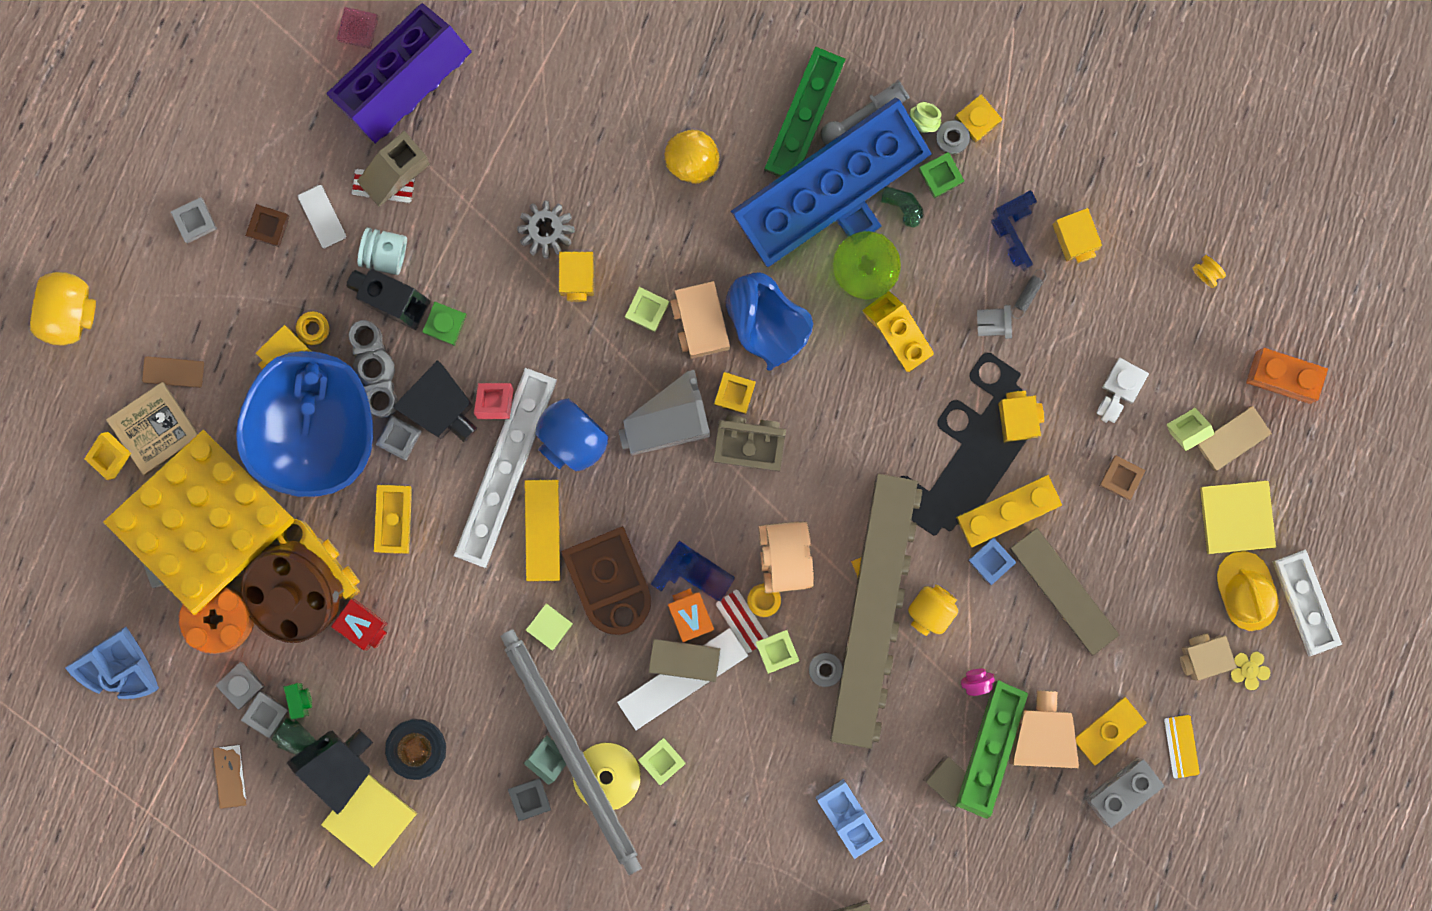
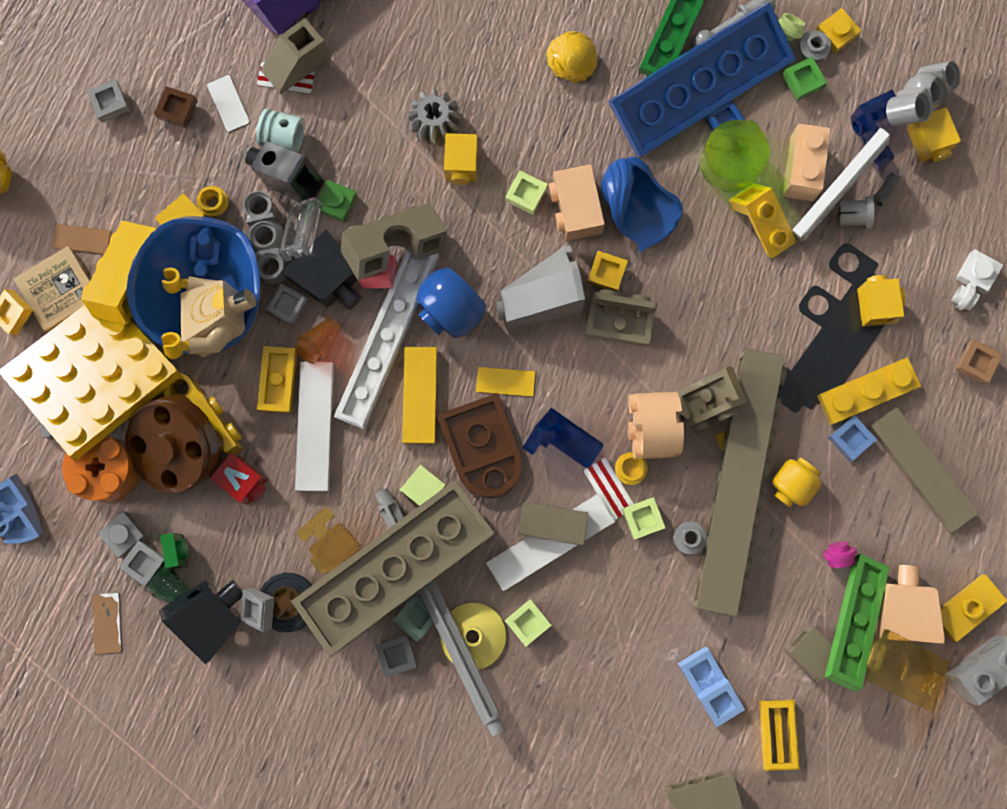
camera: 10 degrees right, 5 degrees down
light yellow tile [321,774,418,867] -> none
orange brick [668,588,714,642] -> none
clear green arm [881,186,924,227] -> none
none -> yellow brick [81,221,157,325]
none -> tan torso [161,268,256,359]
none -> light grey tile [240,588,274,632]
none -> clear tile [279,197,322,261]
none -> dark tan plate [291,480,495,657]
none -> clear orange cone [294,317,341,364]
none -> white tile [295,362,334,492]
none -> clear yellow brick [296,506,363,574]
none -> dark tan arch [341,203,447,280]
none -> yellow sticker [476,367,535,397]
none -> dark tan bracket [677,366,748,433]
none -> yellow tile [759,699,800,771]
none -> light nougat brick [782,124,830,201]
none -> white tile [793,128,890,242]
none -> clear yellow piece [866,629,950,712]
none -> light grey piece [886,61,960,126]

